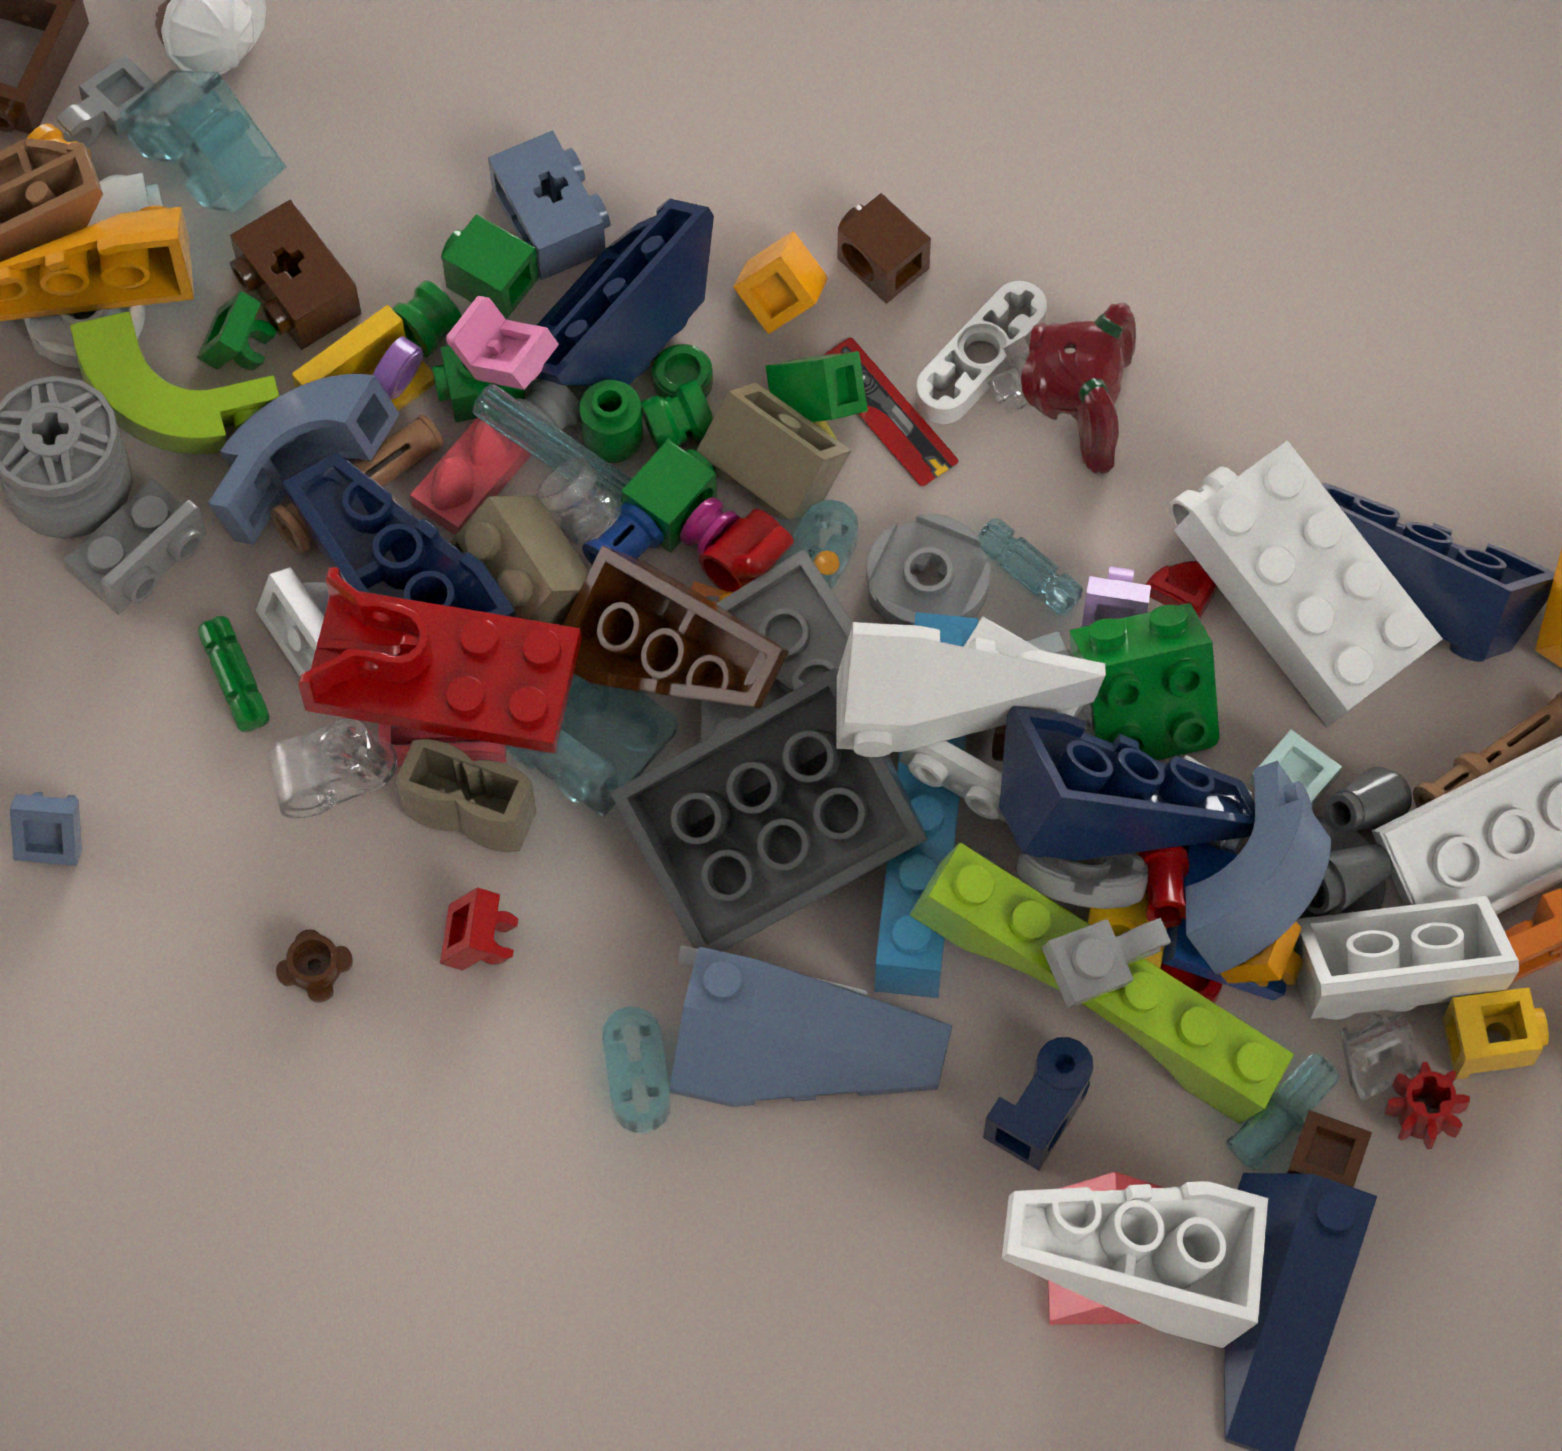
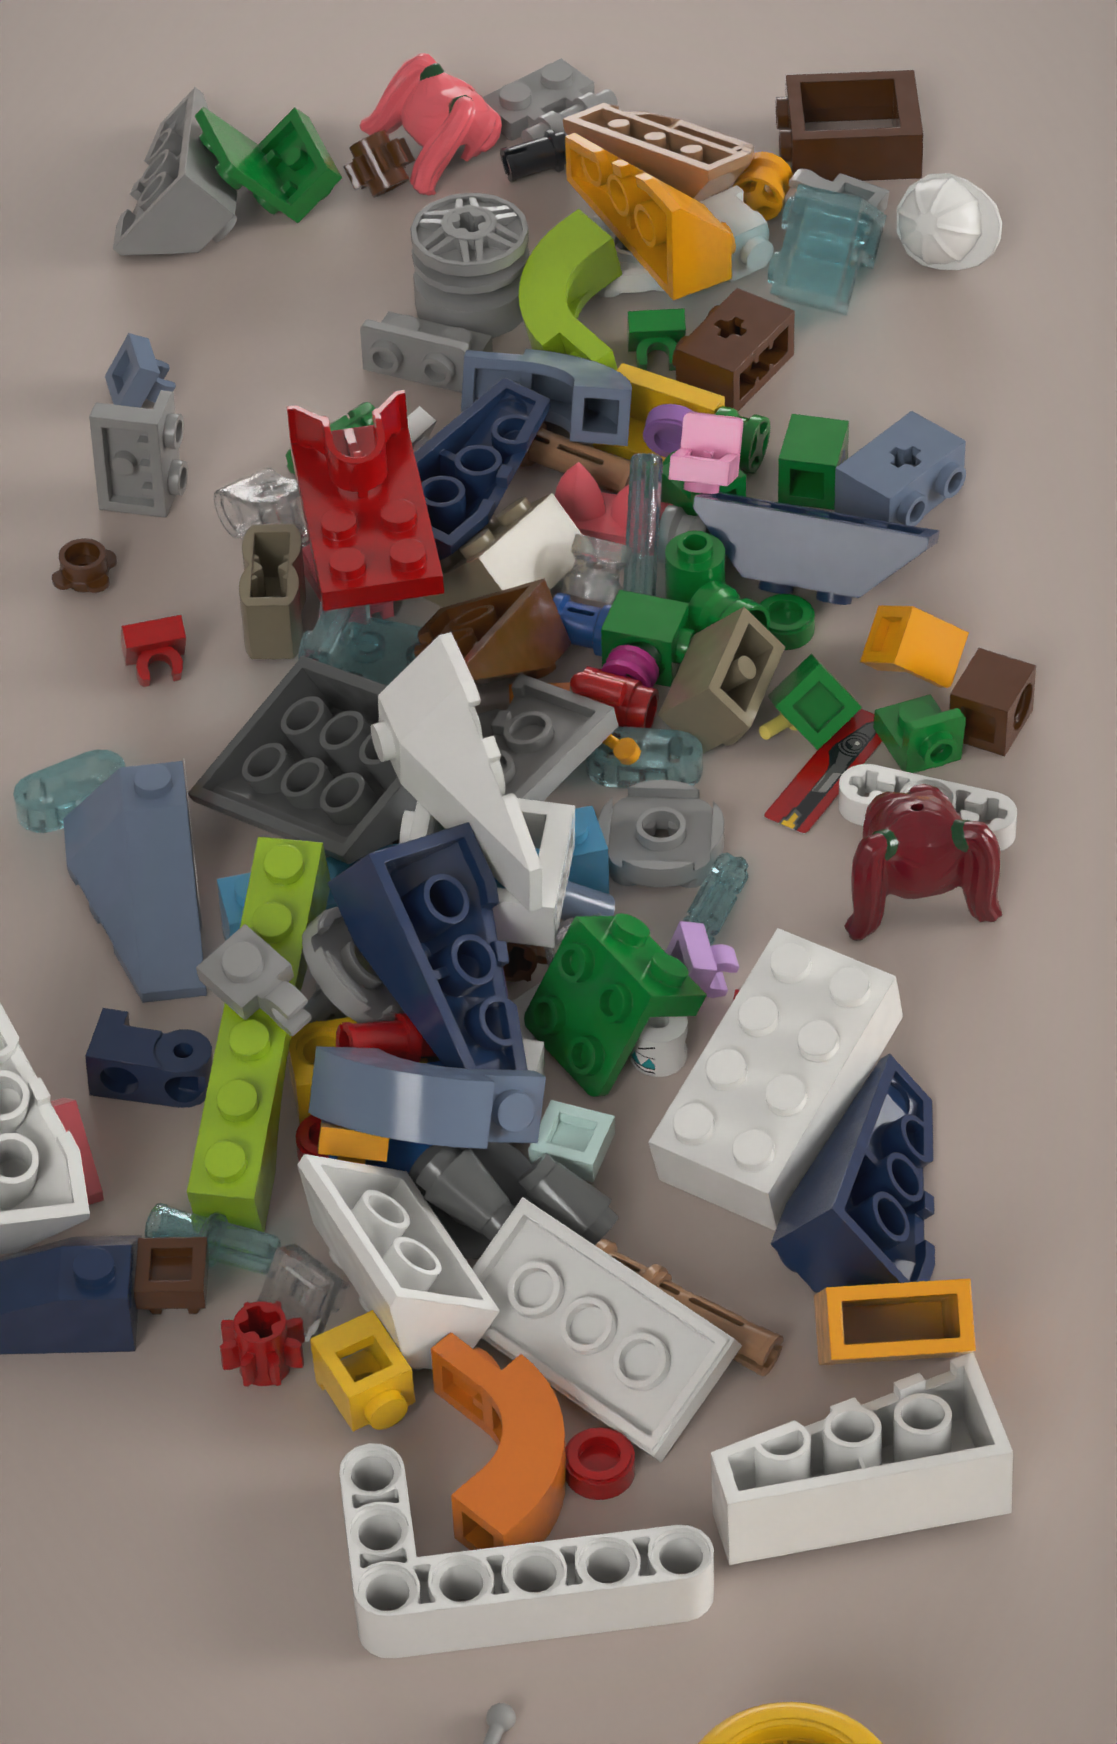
camera: 70 degrees right, 20 degrees down
none -> light grey bracket [89,390,188,518]
none -> green bracket [873,694,966,773]

